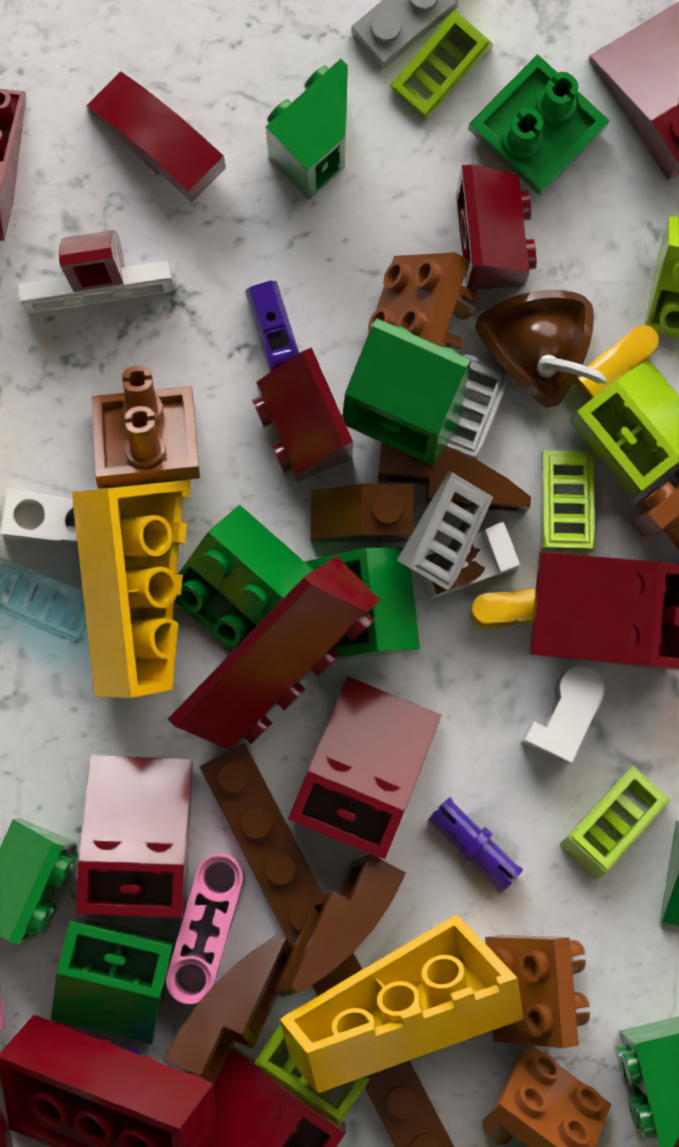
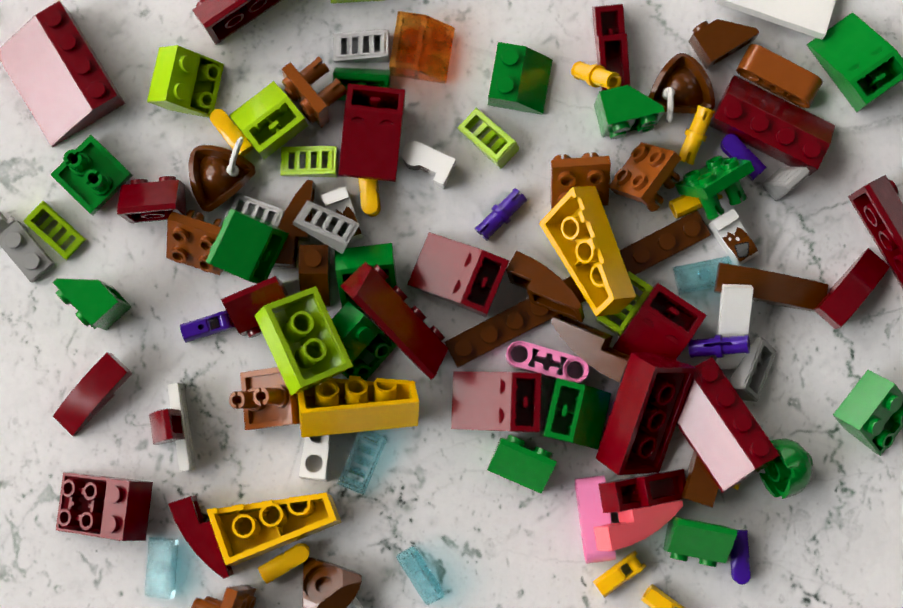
camera: 85 degrees left, 0 degrees up
none -> lime slope [255,286,353,396]

